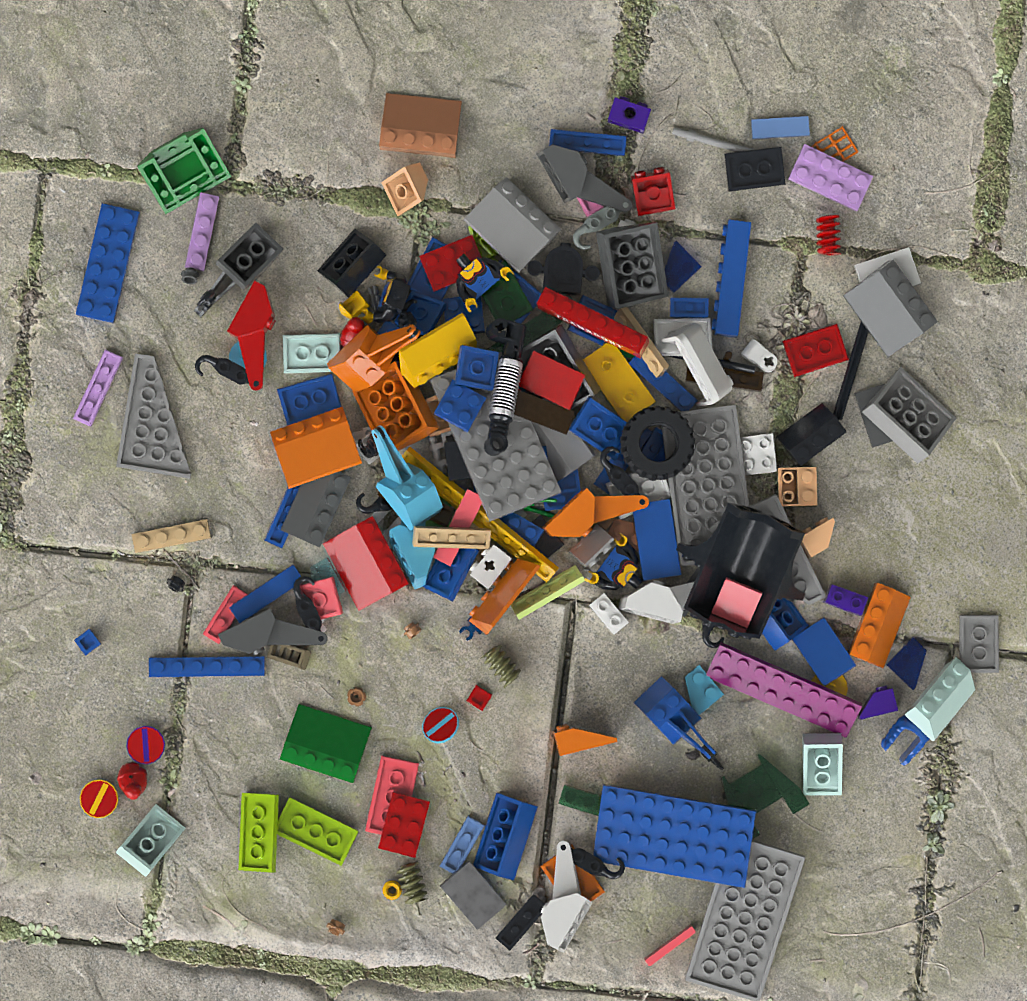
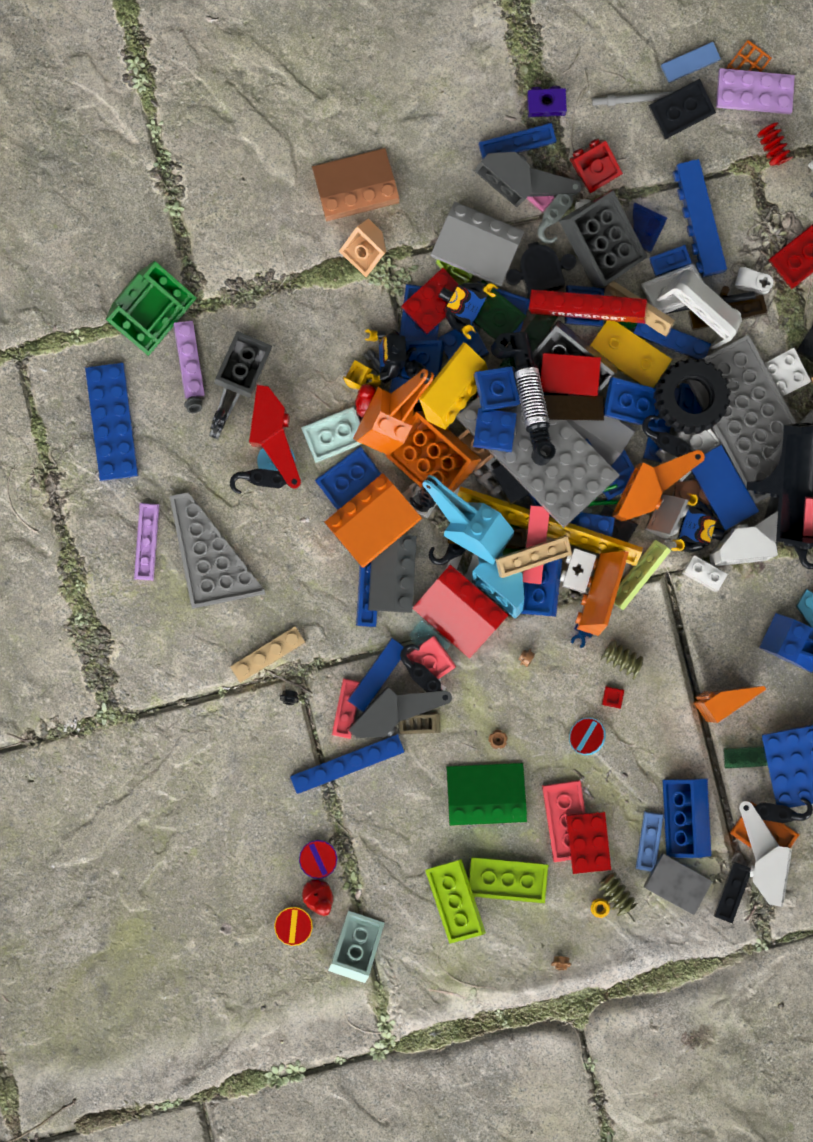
camera: 15 degrees left, 0 degrees up
blue plate [74,629,101,656] -> none
black slope [317,229,386,298] -> none

